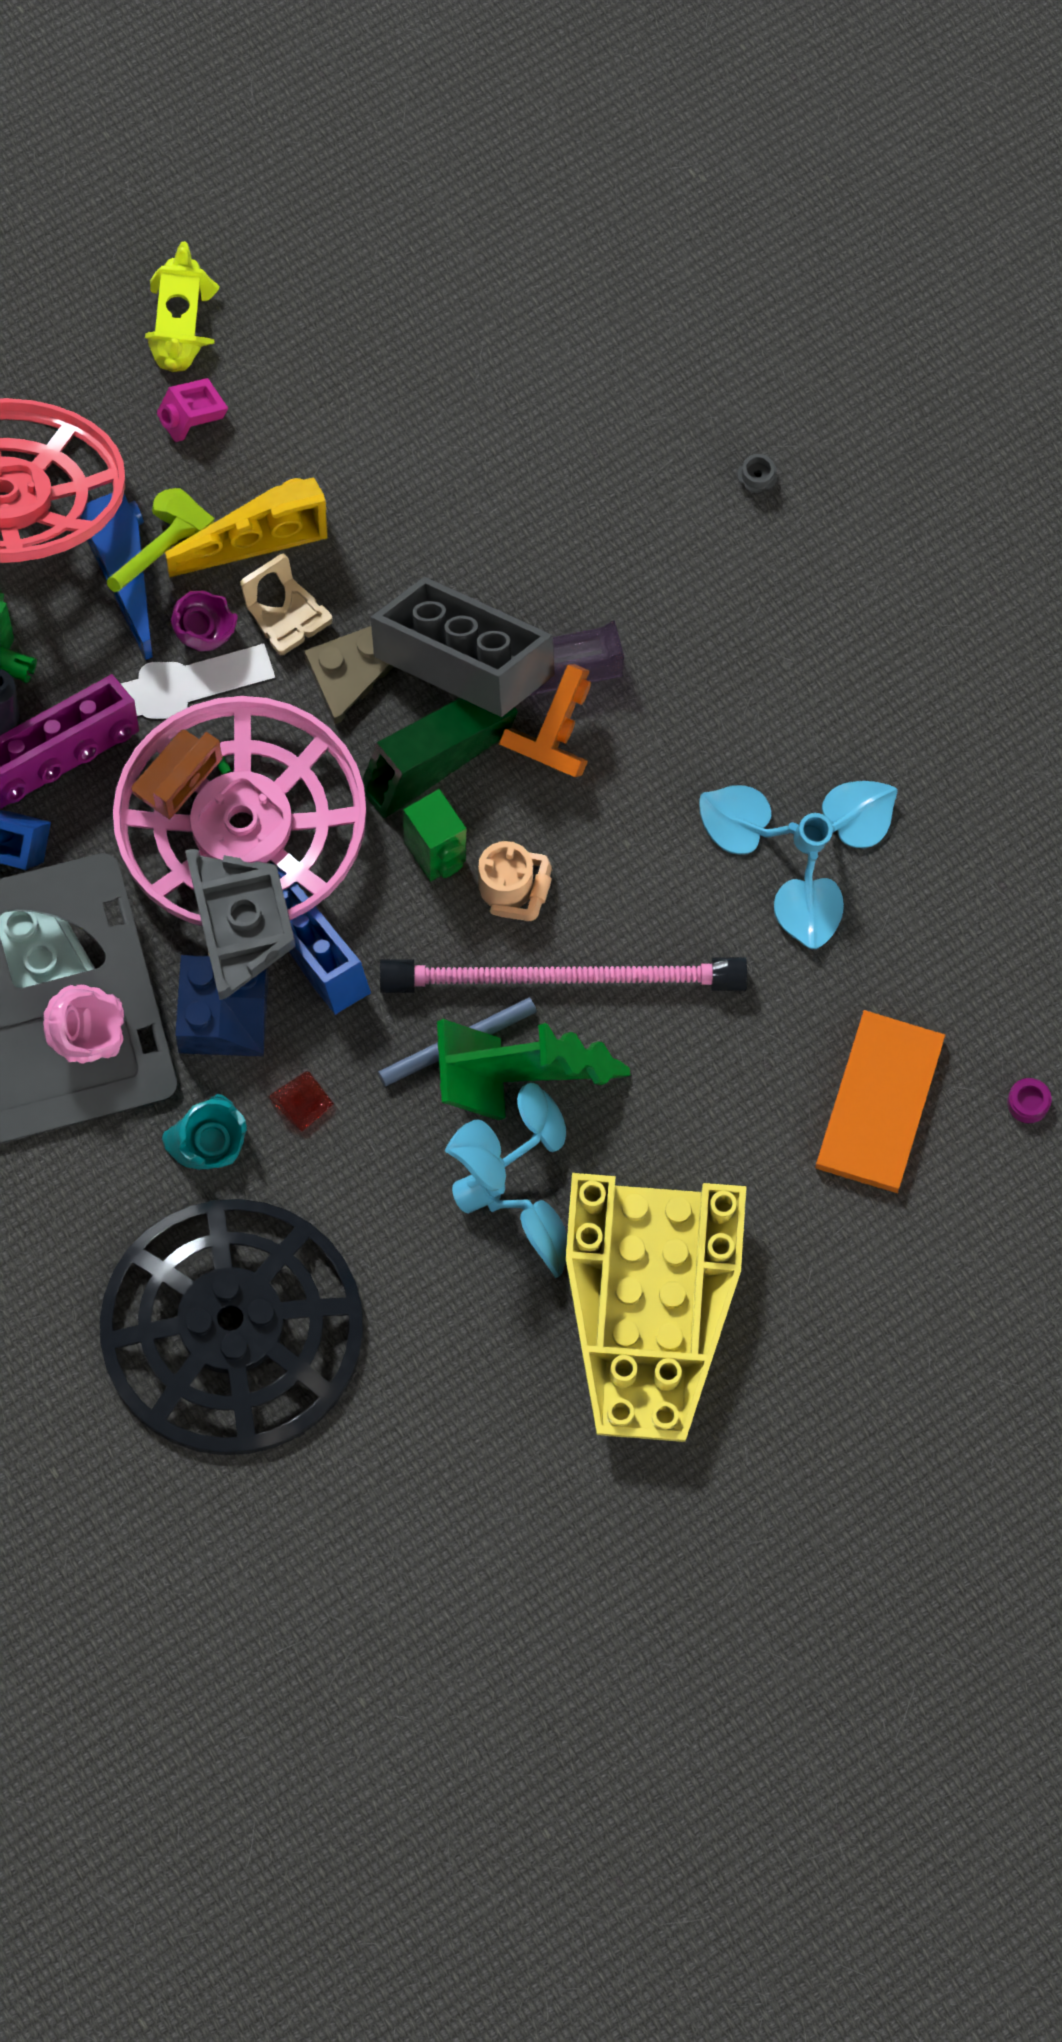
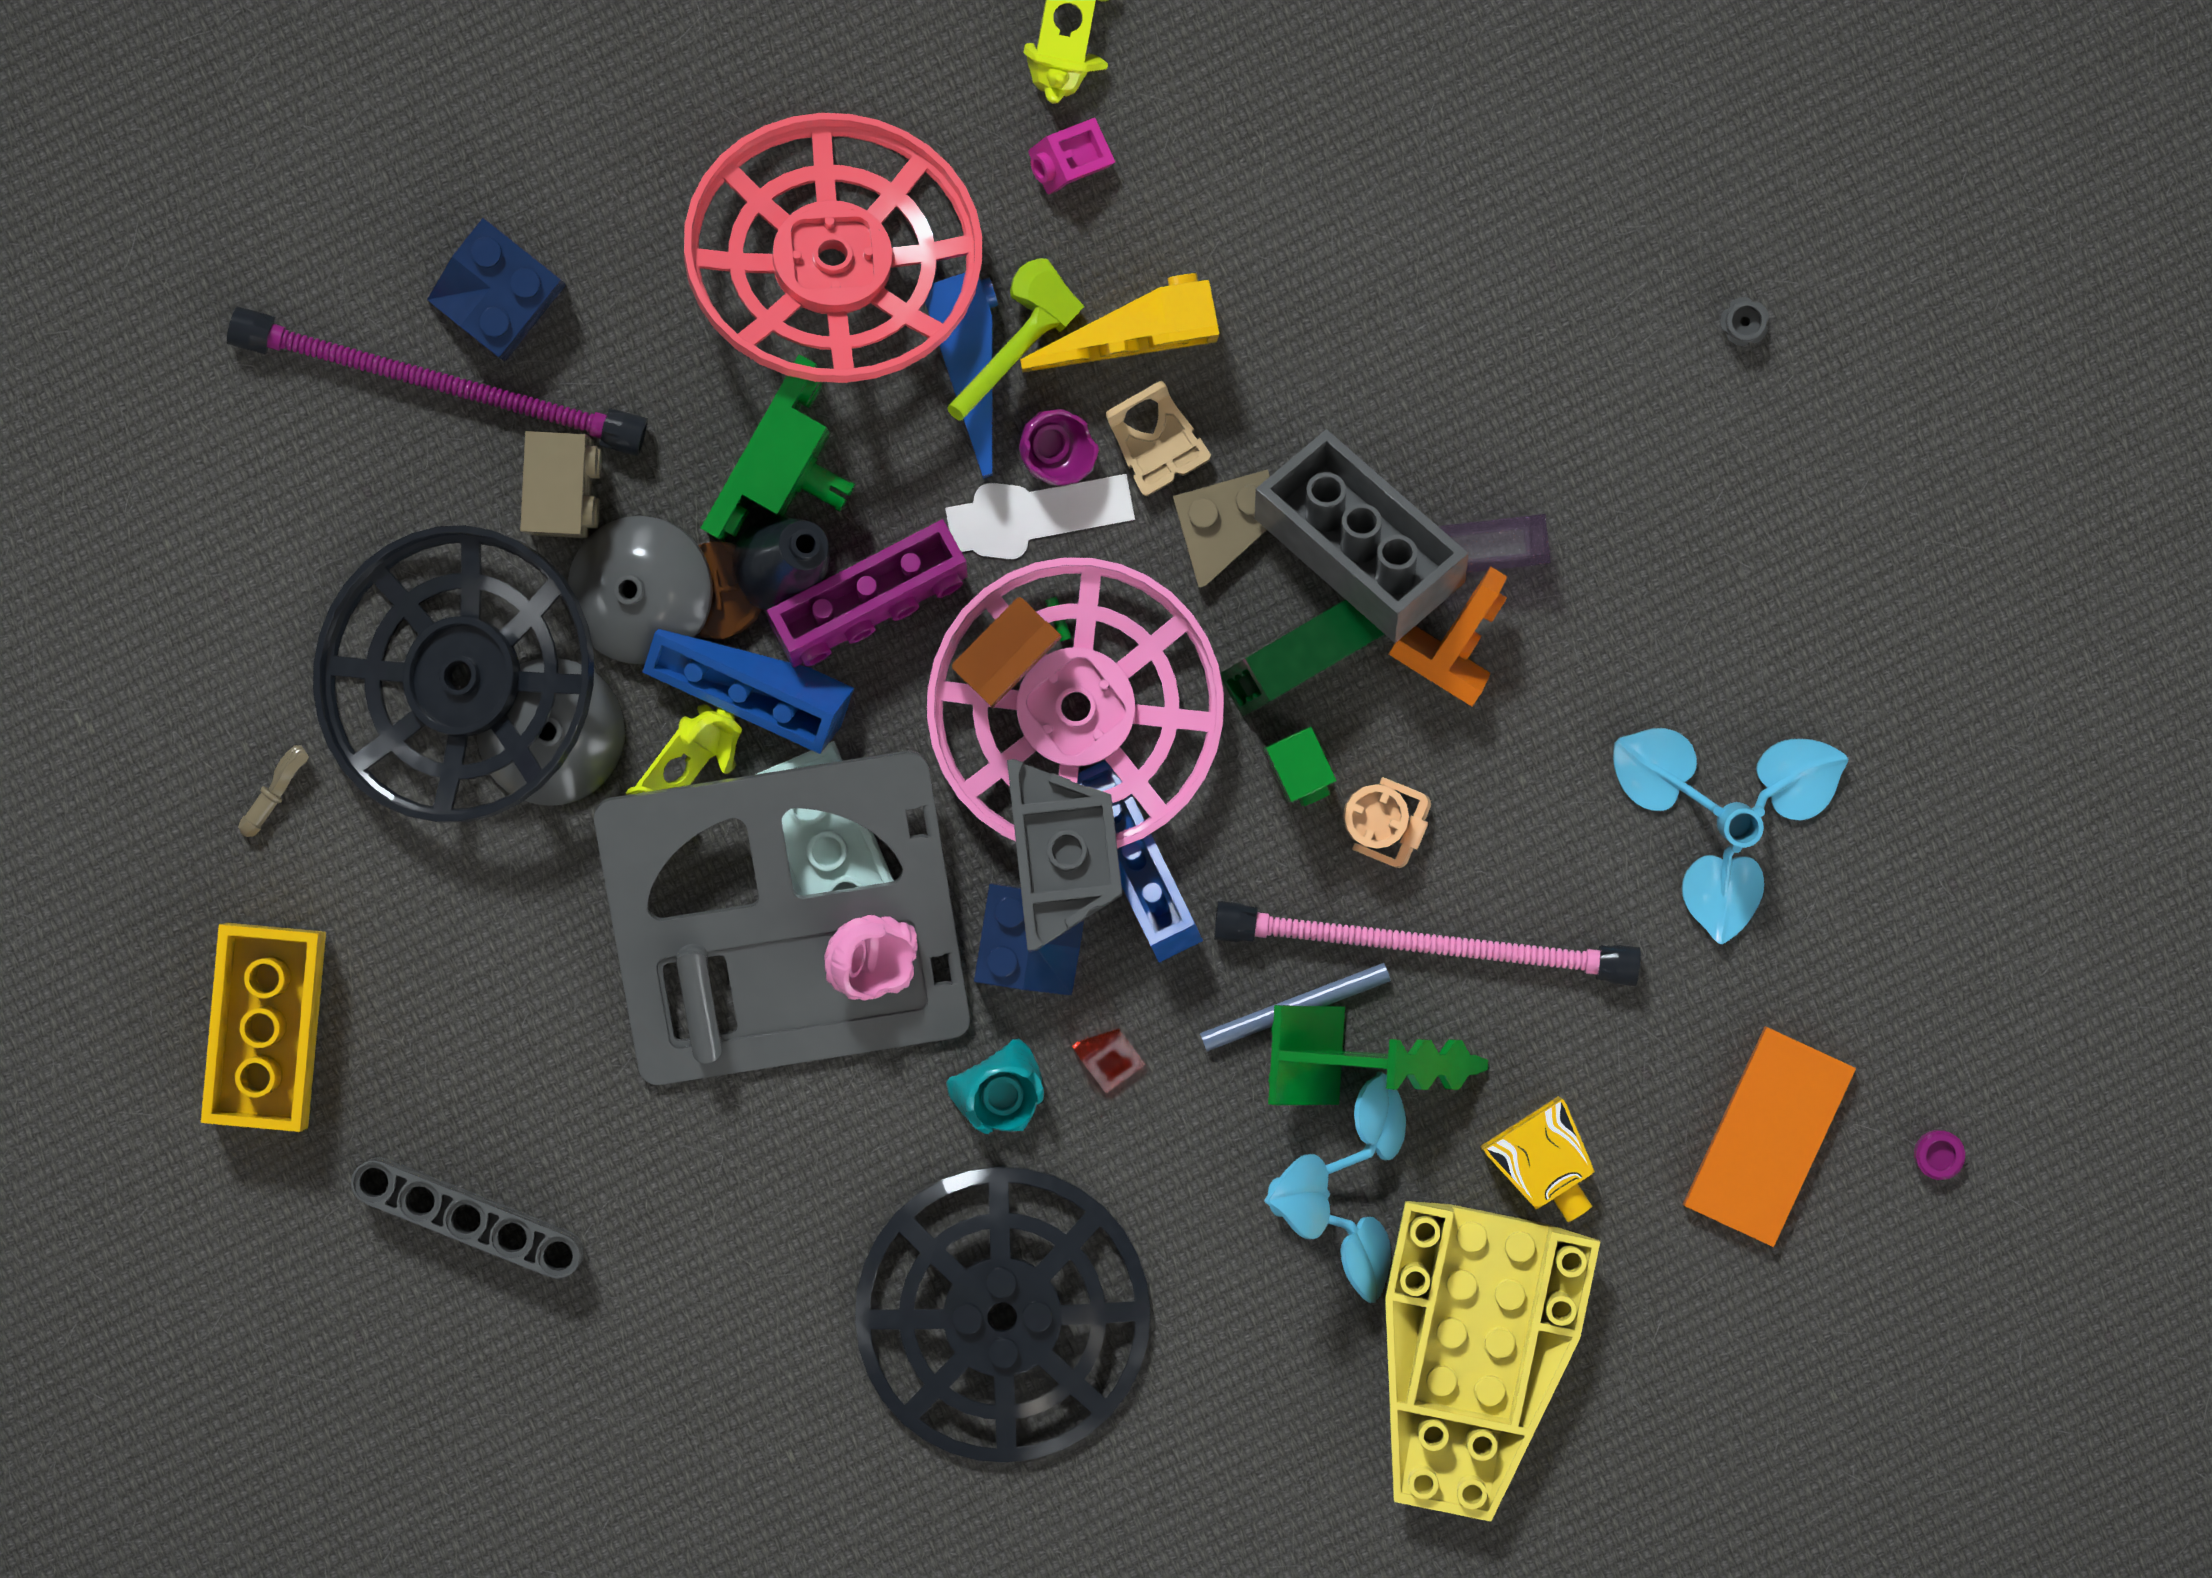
camera: 15 degrees right, 20 degrees up
none -> yellow torso [1480,1096,1595,1222]

